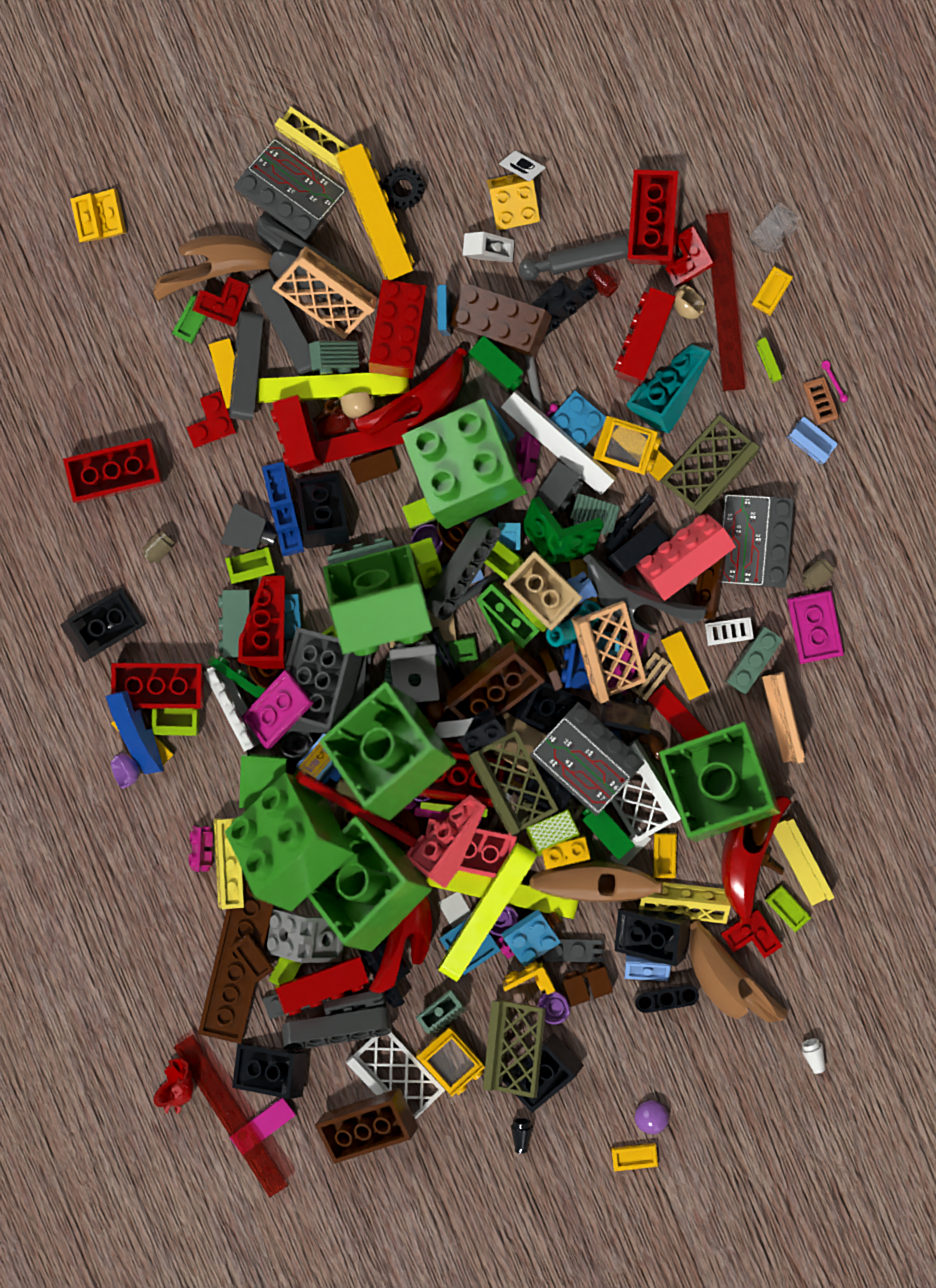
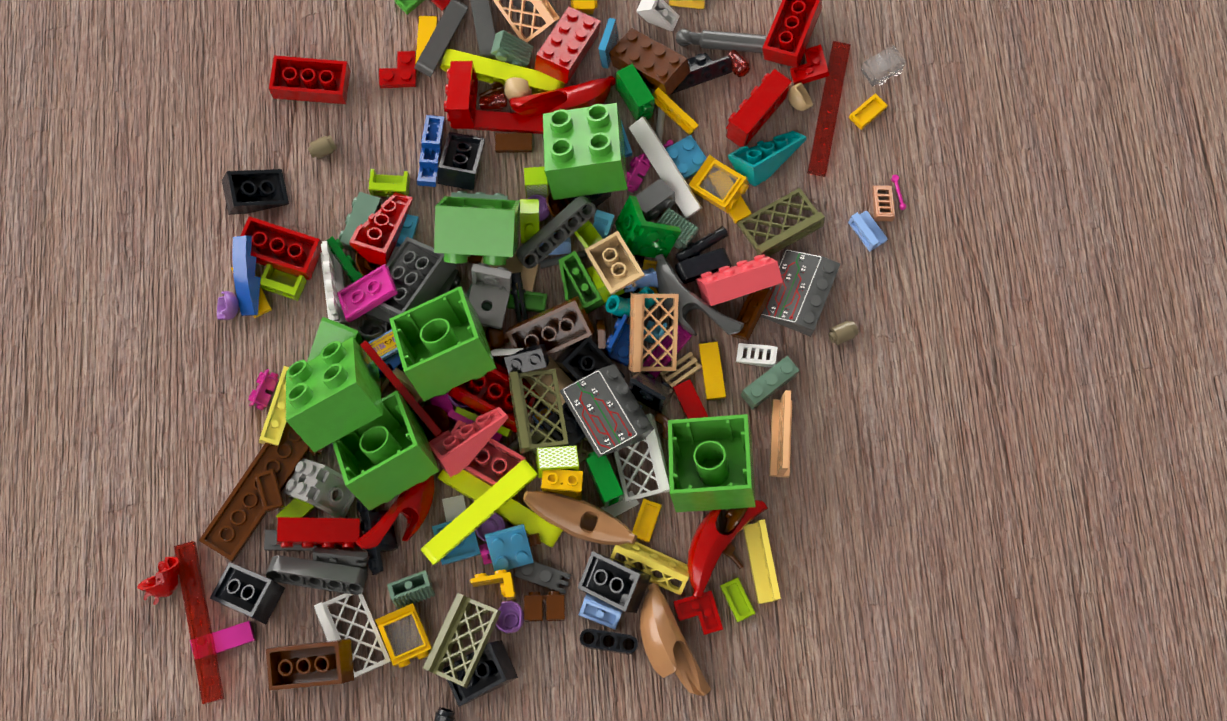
camera: 20 degrees right, 15 degrees down
dark grey torso [221,503,277,551] -> none
lime tile [755,337,783,384] -> none
dark pink tile [786,590,844,664] -> none
none -> yellow tile [652,87,698,135]

